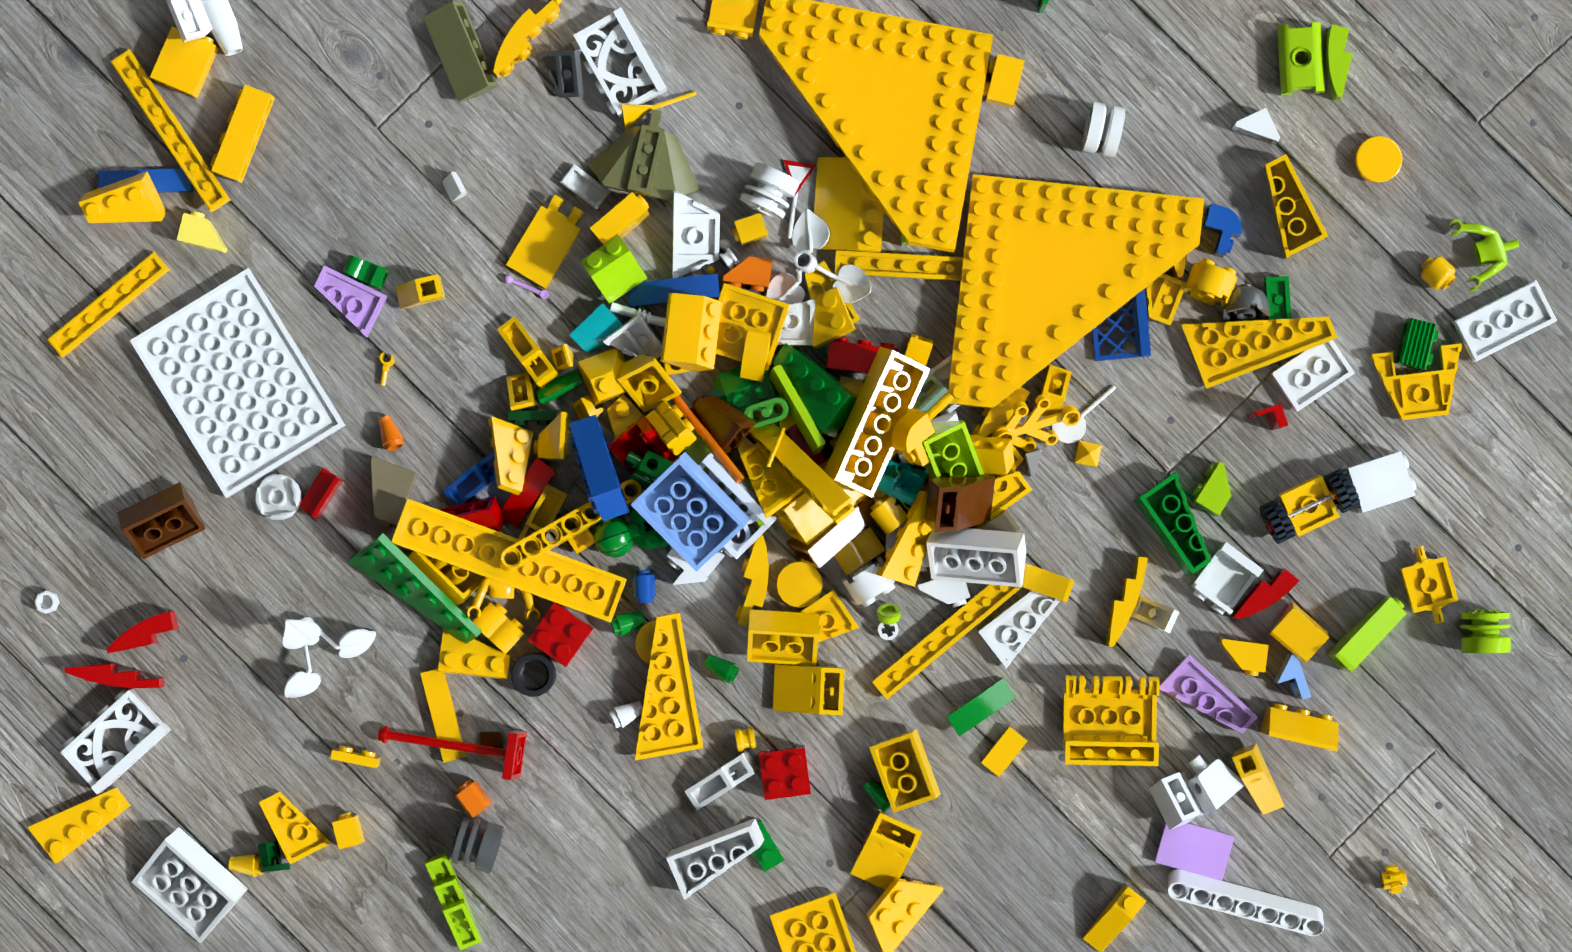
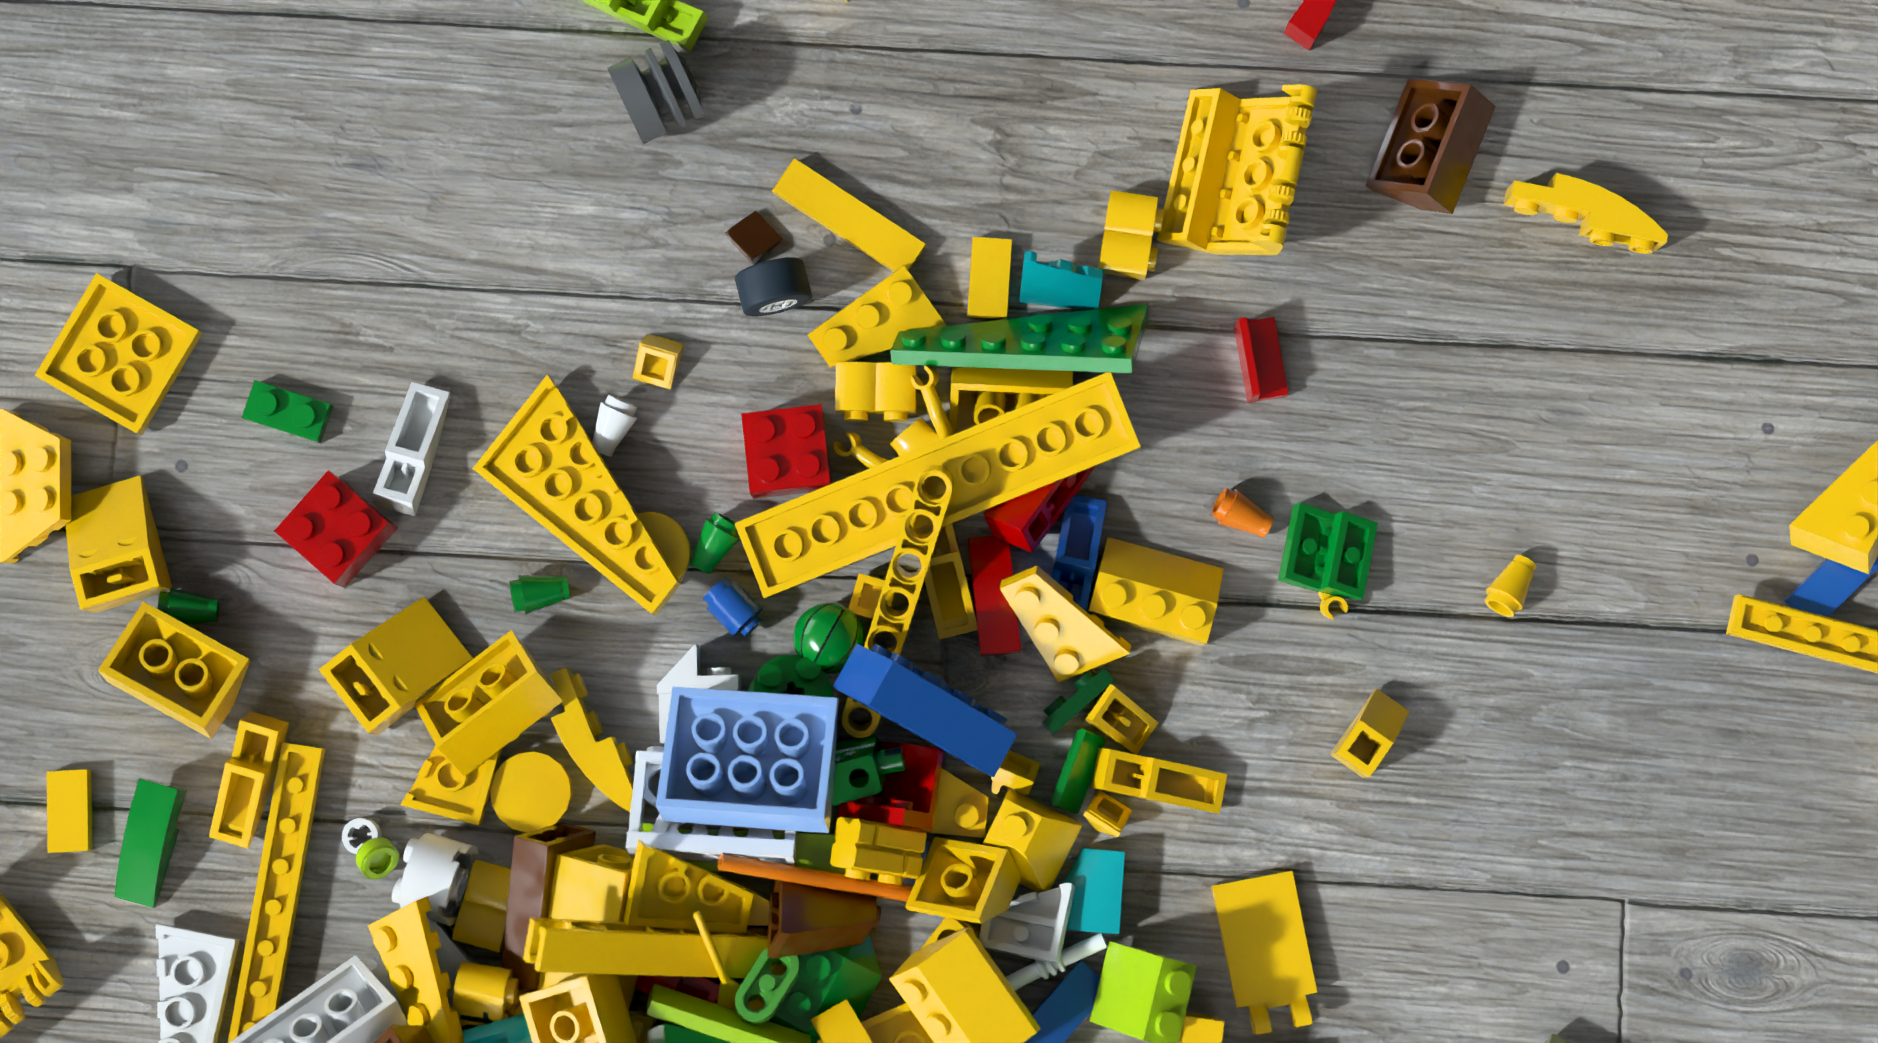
camera: 145 degrees right, 5 degrees down
yellow tile [47,251,170,358] -> none
white plate [130,268,346,498] -> none
light yellow slope [177,211,227,253] -> none
yellow brick [211,85,275,184] -> none
white tile [255,474,301,520] -> none
white plant [282,617,376,698] -> none
lavender wing [314,266,388,337] -> none
yellow plate [330,745,381,768] -> none
green leg [342,255,390,290] -> none
dark tan slope [371,456,418,528] -> none
red tile [378,726,527,780] -> none
white slope [442,171,467,201] -> none
orange brick [455,779,493,819] -> none
lavender hinge [504,275,549,299] -> none
black tyre [511,653,556,697] -> none
yellow slope [534,412,570,460] -> none
white wedge [666,818,764,900] -> none
yellow wheel [734,726,757,752] -> none
white slope [917,580,970,607] -> none
none -> yellow slope [209,711,289,848]
none -> yellow slope [632,334,684,390]
none -> black wheel [735,257,812,317]
none -> yellow tile [967,237,1012,320]
none -> teal slope [1019,251,1103,310]
none -> yellow slope [1087,537,1224,646]
none -> yellow brick [1098,190,1164,280]
none -> yellow slope [1157,84,1318,255]
none -> green slope [1278,502,1378,600]
none -> yellow cone [1485,555,1537,617]
none -> yellow slope [1504,173,1668,254]

